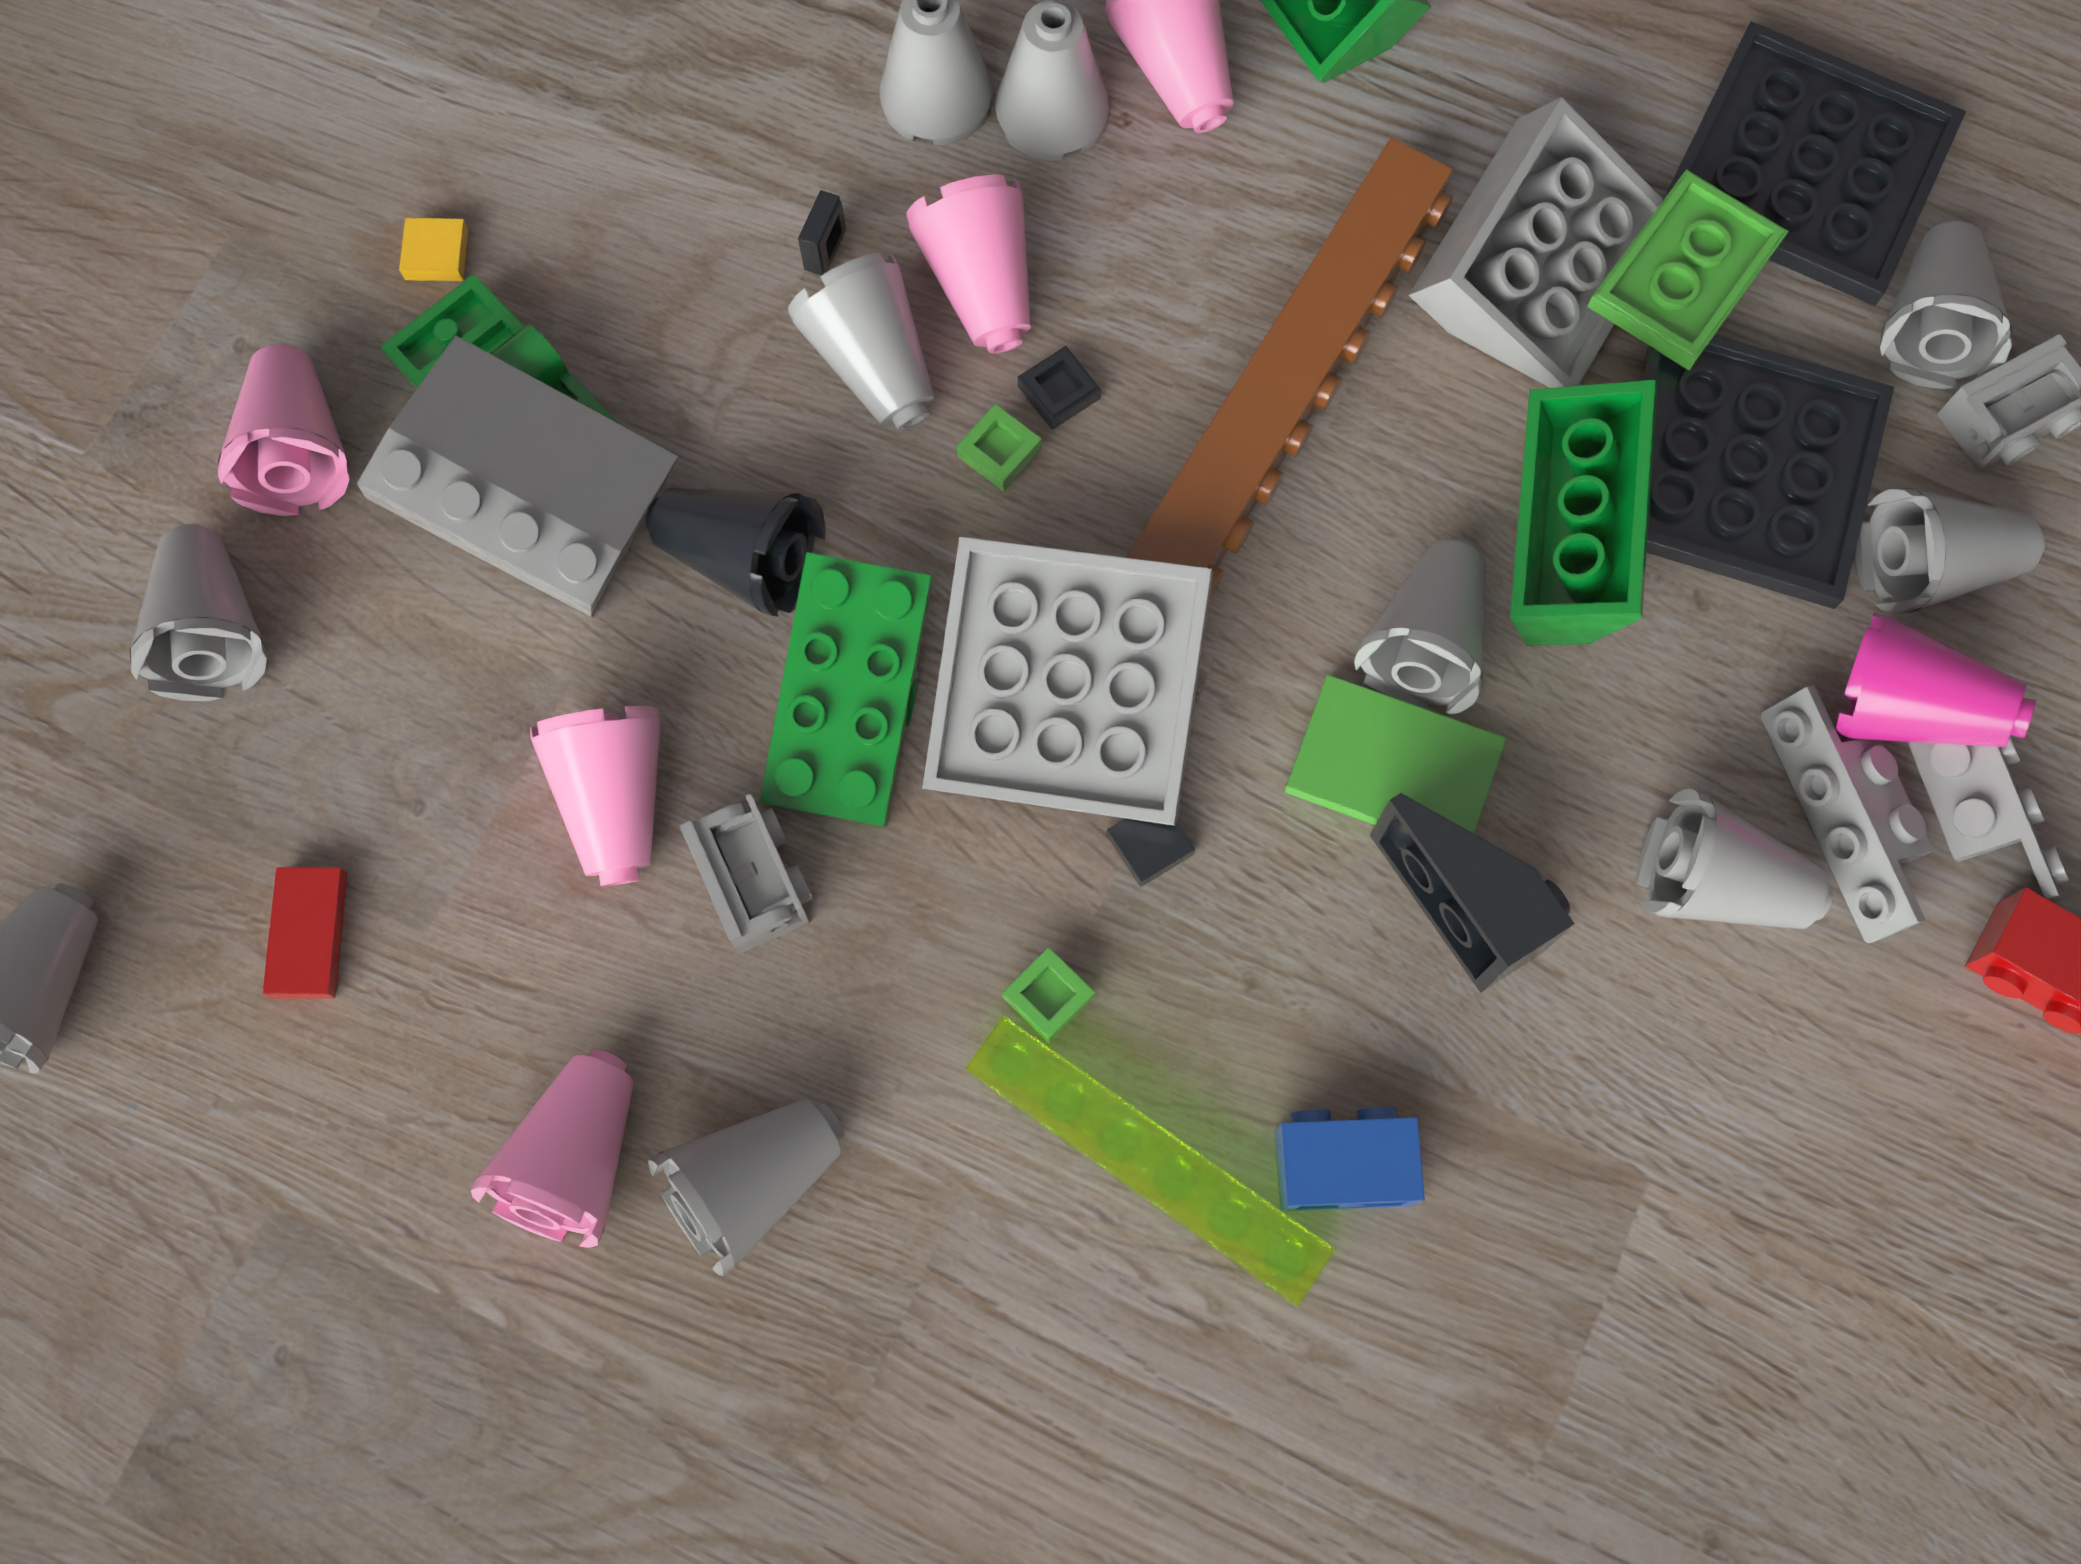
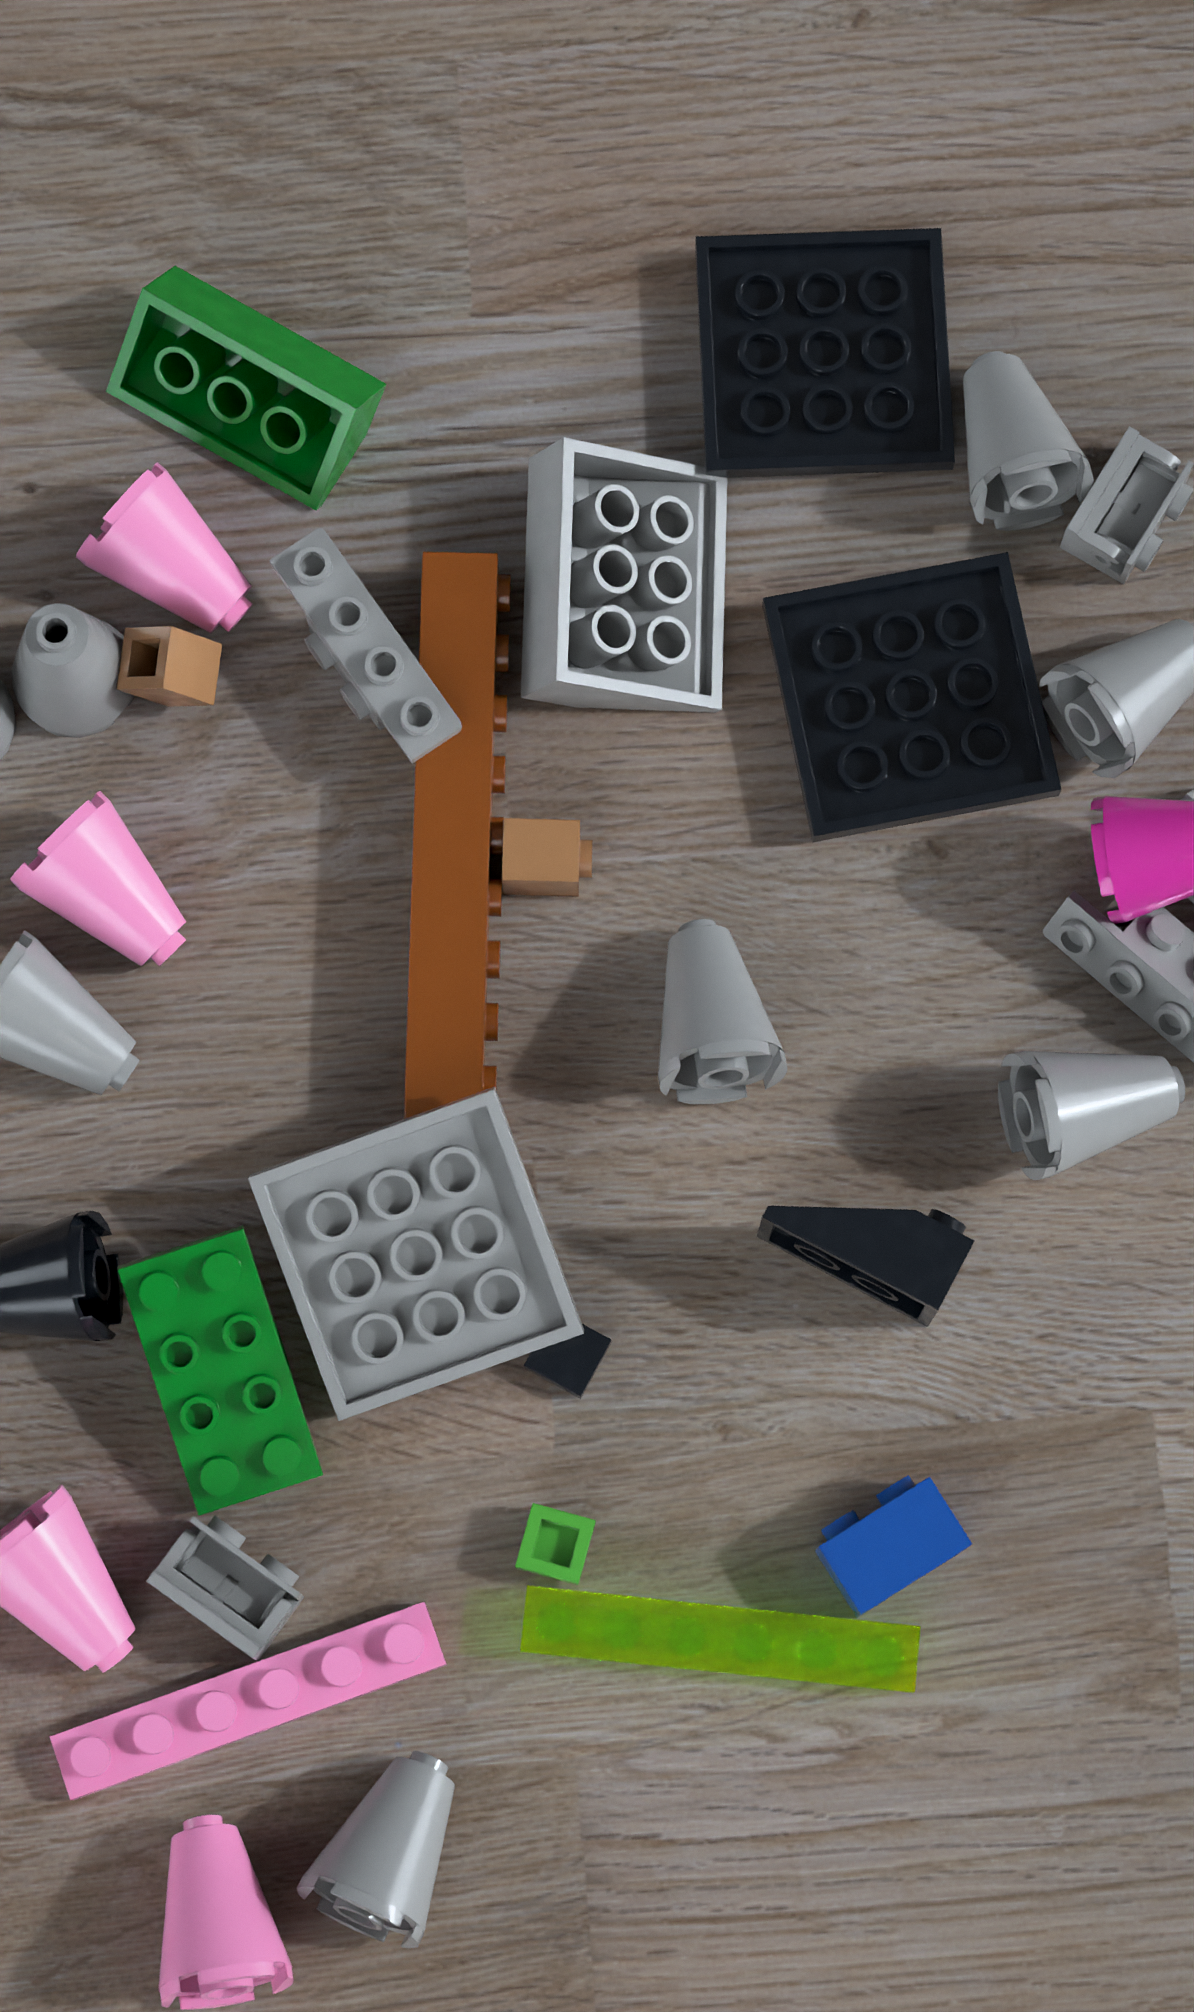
camera: 30 degrees left, 5 degrees up
bright green plate [956,404,1042,492] -> none
black tile [1018,346,1101,430] -> none
bright green tile [1284,674,1506,834] -> none
green slope [1510,380,1658,646] -> none
bright green tile [1587,169,1788,370] -> none
none -> bright pink plate [50,1602,447,1800]
none -> medium nougat brick [116,626,222,707]
none -> light grey bracket [269,528,462,764]
none -> medium nougat brick [502,818,593,897]

